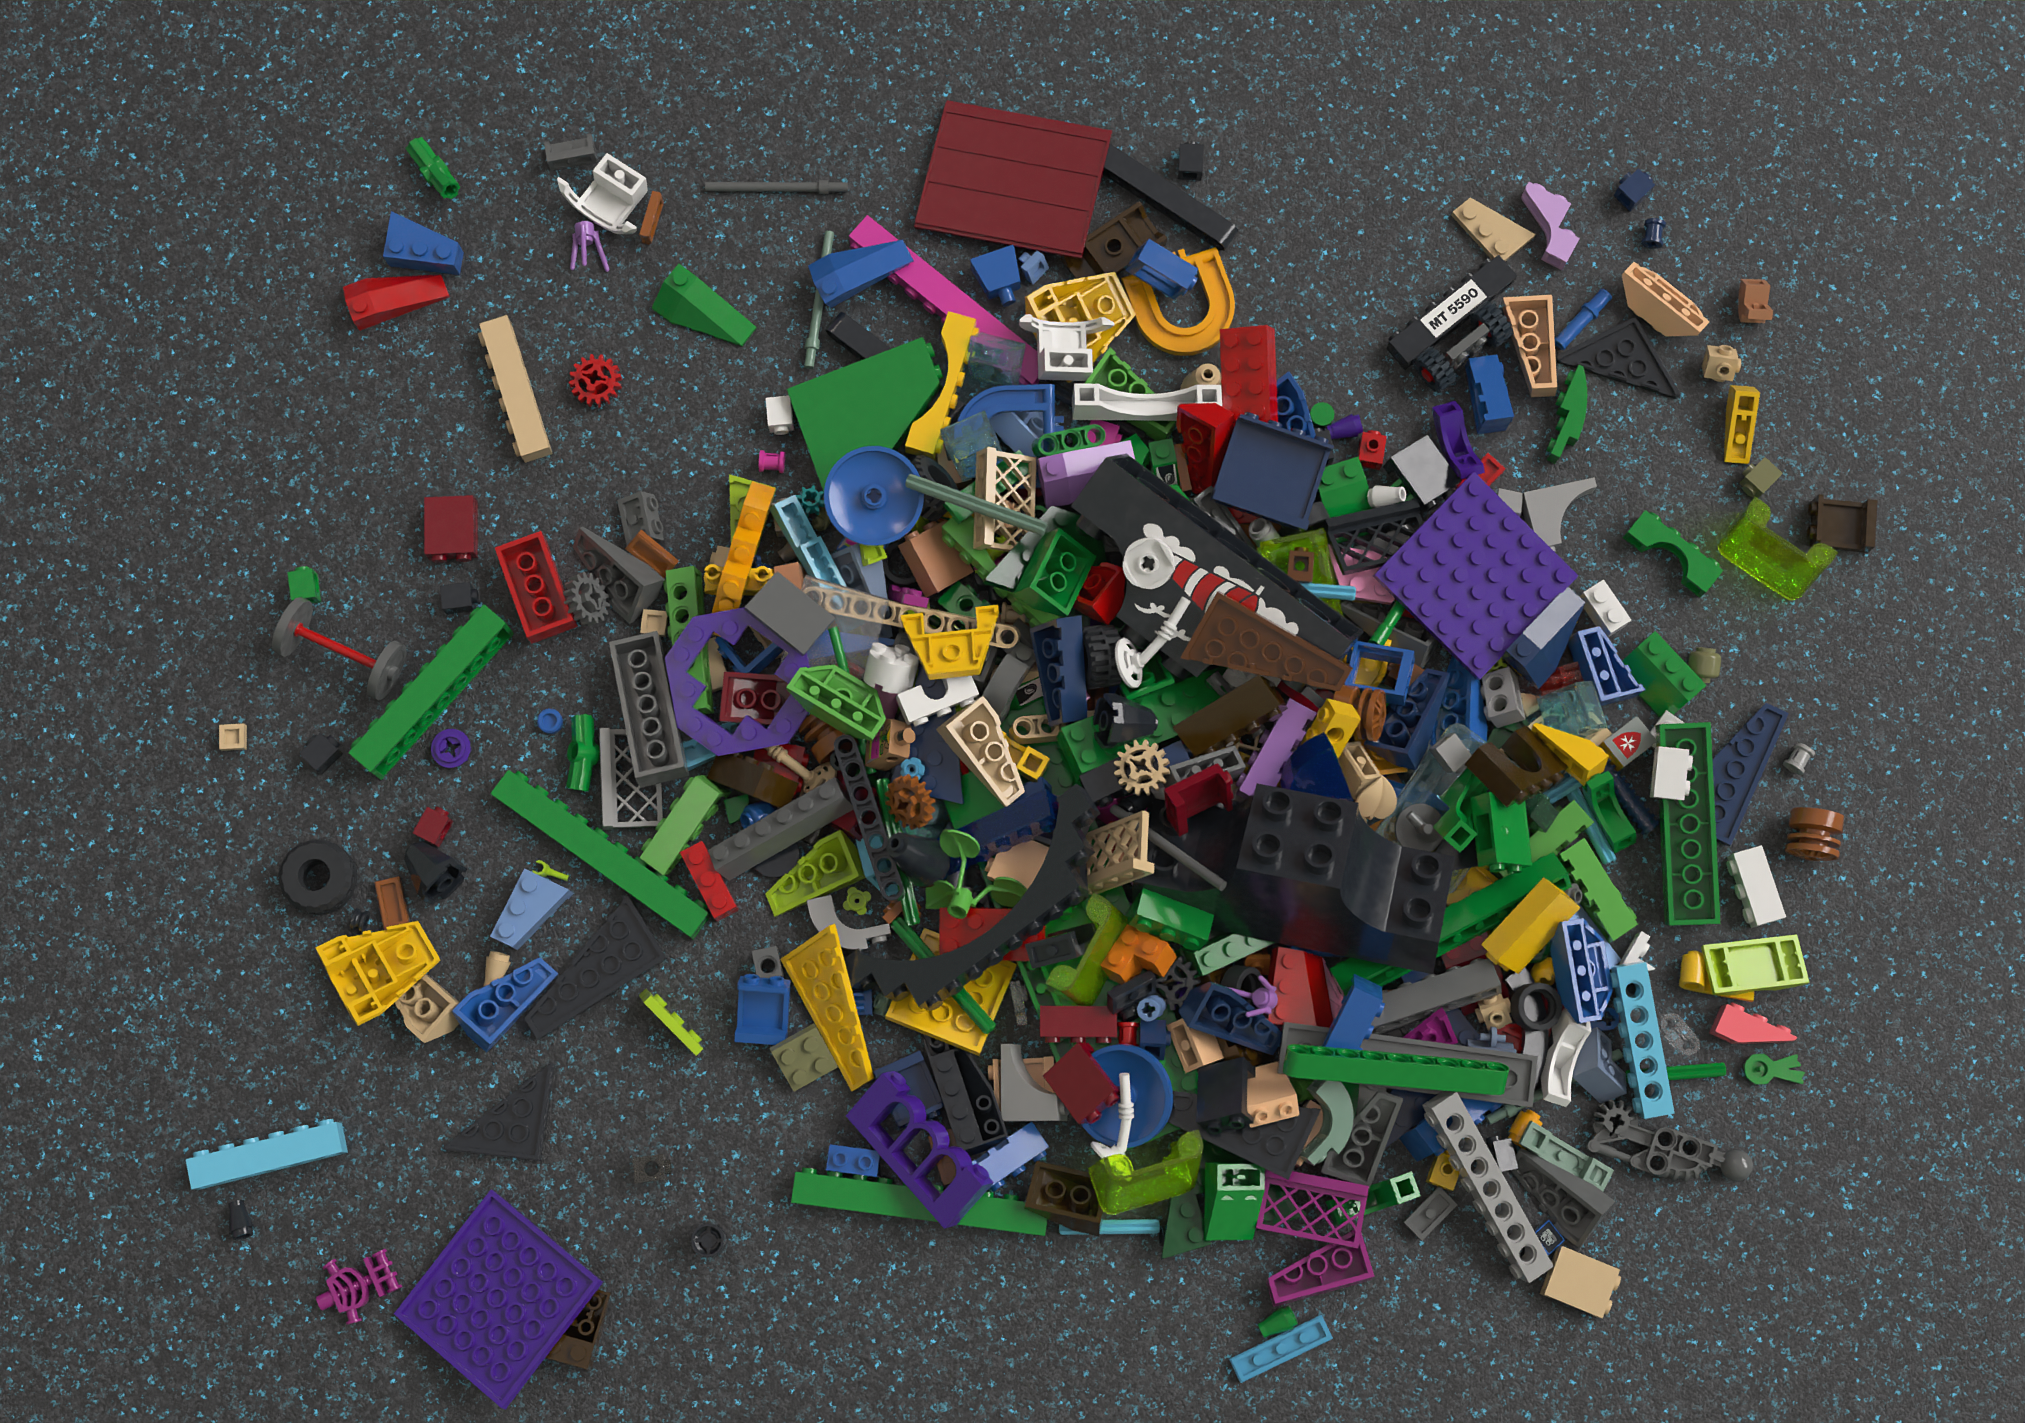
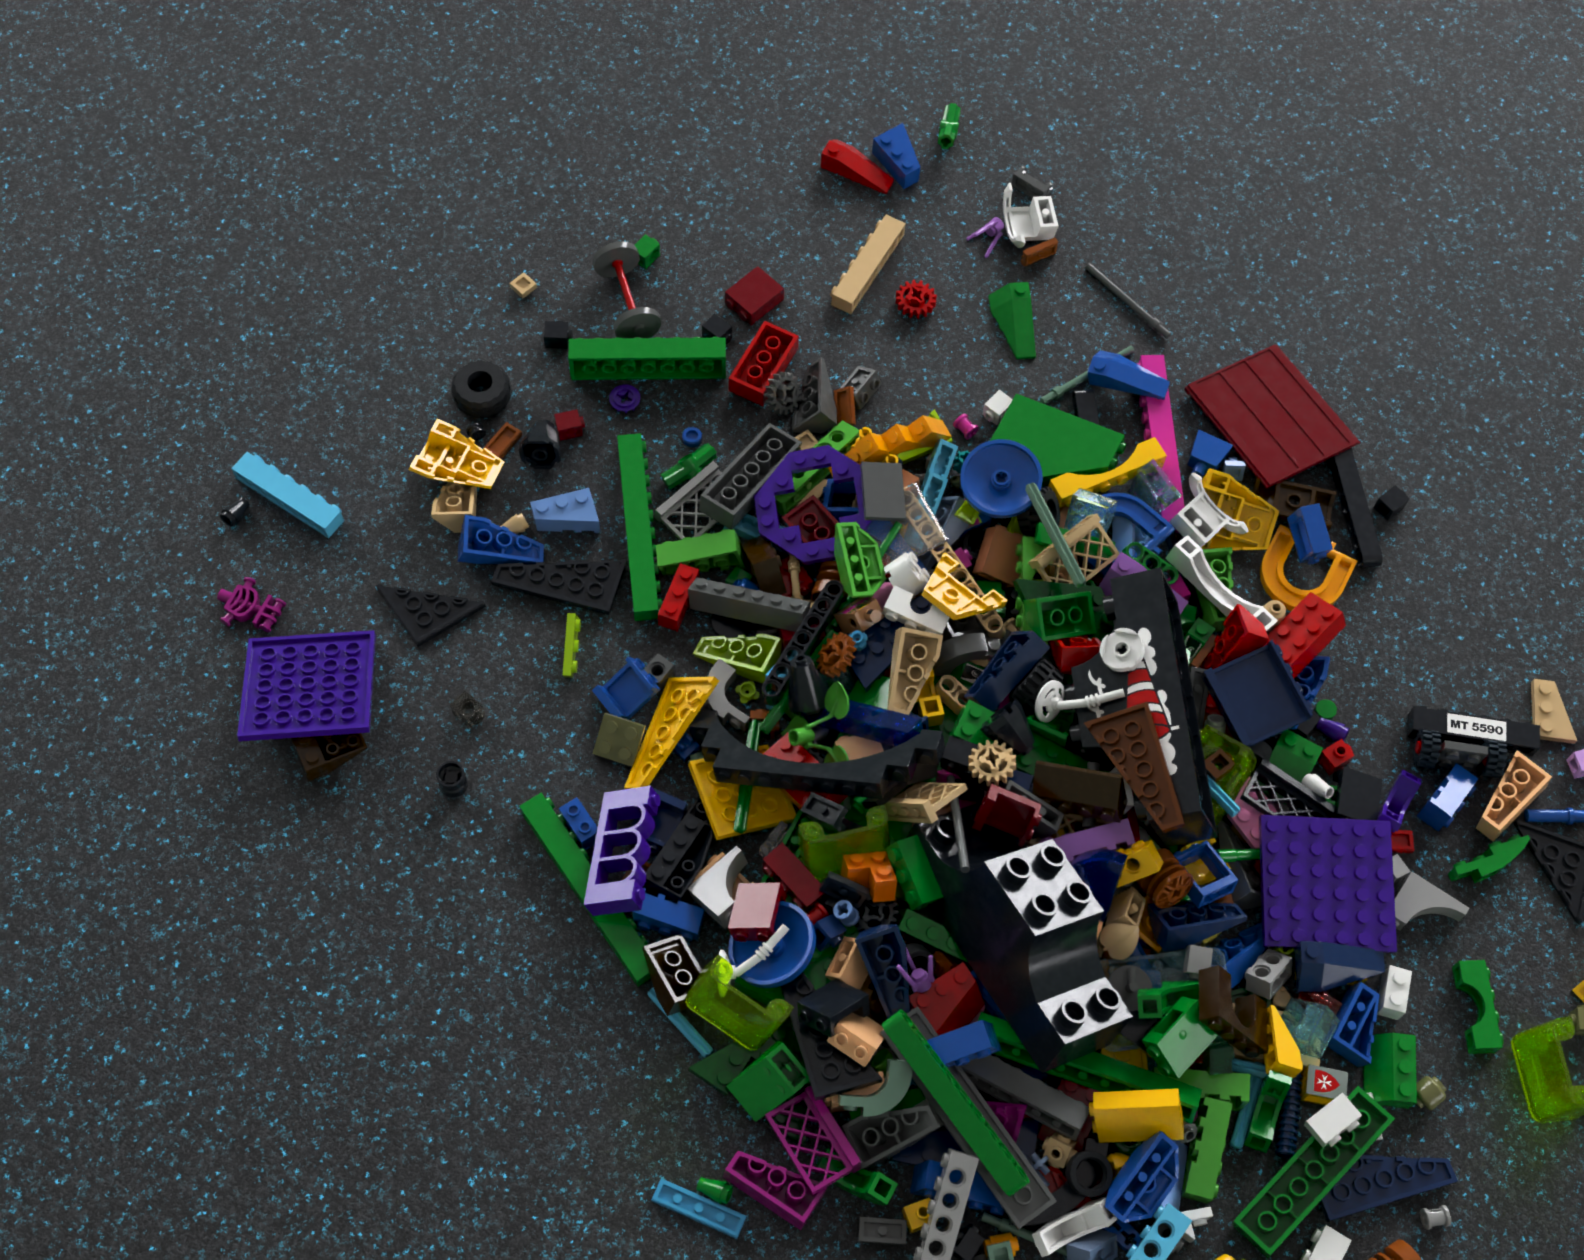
camera: 45 degrees right, 15 degrees down
lime hand [532,860,569,881] -> none

